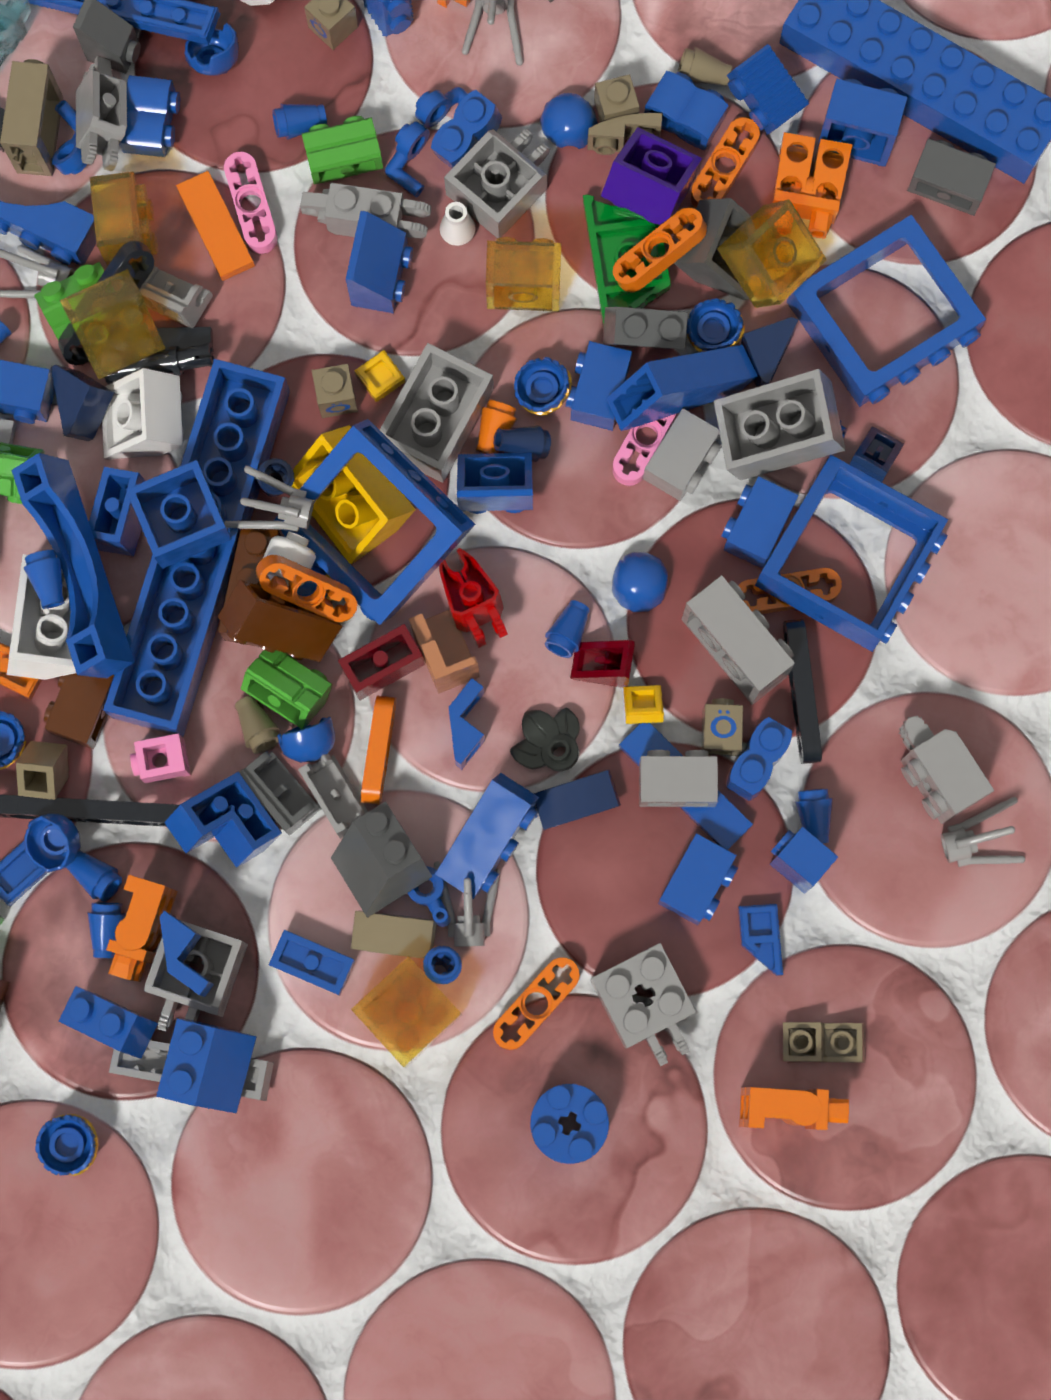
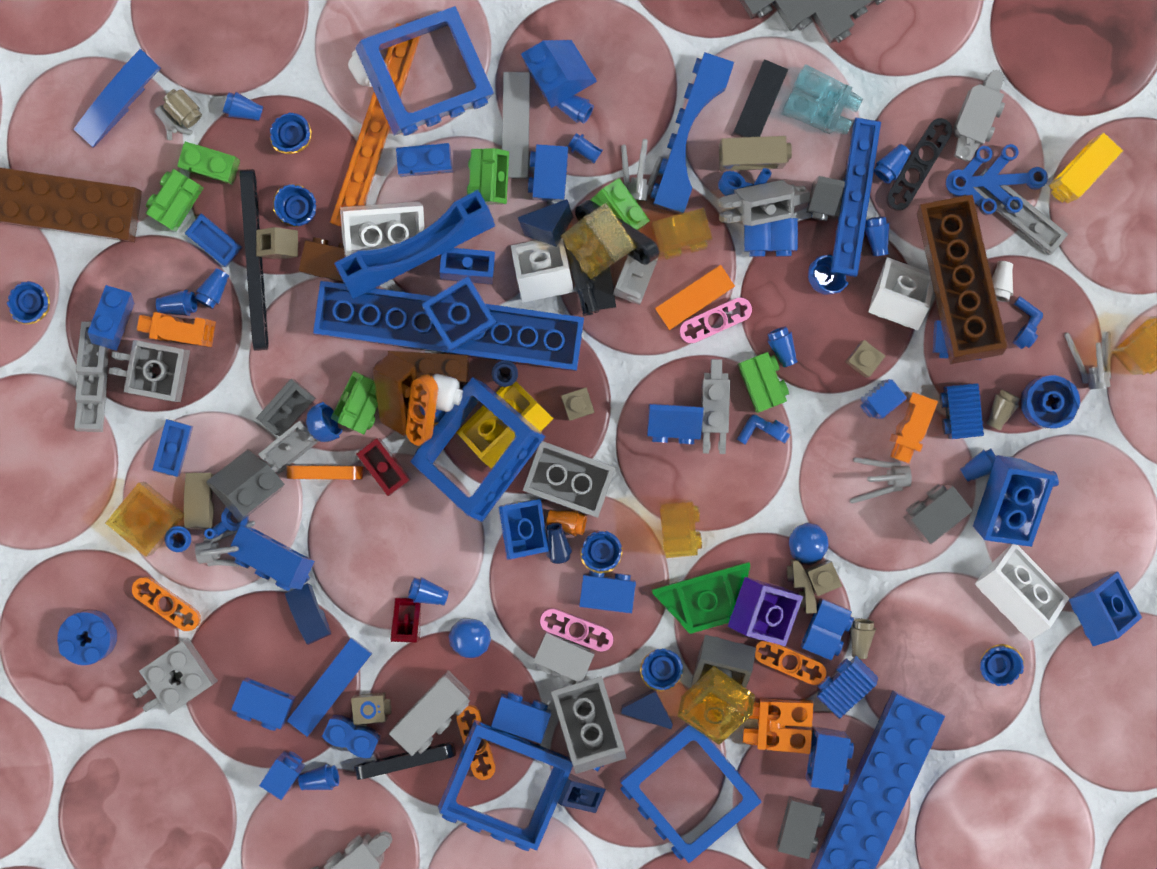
camera: 80 degrees right, 10 degrees up
blue cone [23,550,65,609] -> none
blue hair [24,813,81,872] -> none
bright pink brick [130,733,191,783] -> none
blue slope [156,1017,257,1113] -> none
blue slope [160,911,214,997] -> none
blue brick [164,772,282,868] -> none
light grey plant [225,466,314,532] -> none
dark tan cone [235,696,280,754] -> none
yellow tile [354,350,406,402] -> none
nougat panel [409,610,480,694] -> none
blue plate [415,87,468,128] -> none
blue brick [431,90,502,168] -> none
red hinge [439,548,508,648] -> none
white cone [440,202,476,246] -> none
light grey hinge [444,129,550,239] -> none
blue slope [448,678,485,770] -> none
pearl dark grey plate [510,707,580,772] -> none
dark grey brick [603,307,688,349] -> none
blue slope [606,345,758,431] -> none
orange beam [613,208,707,292] -> none
yellow tile [623,685,664,724] -> none
light grey brick [639,750,718,807] -> none
blue tile [738,904,783,976] -> none
orange hips [739,1087,849,1130] -> none
dark tan slope [783,1022,865,1063] -> none

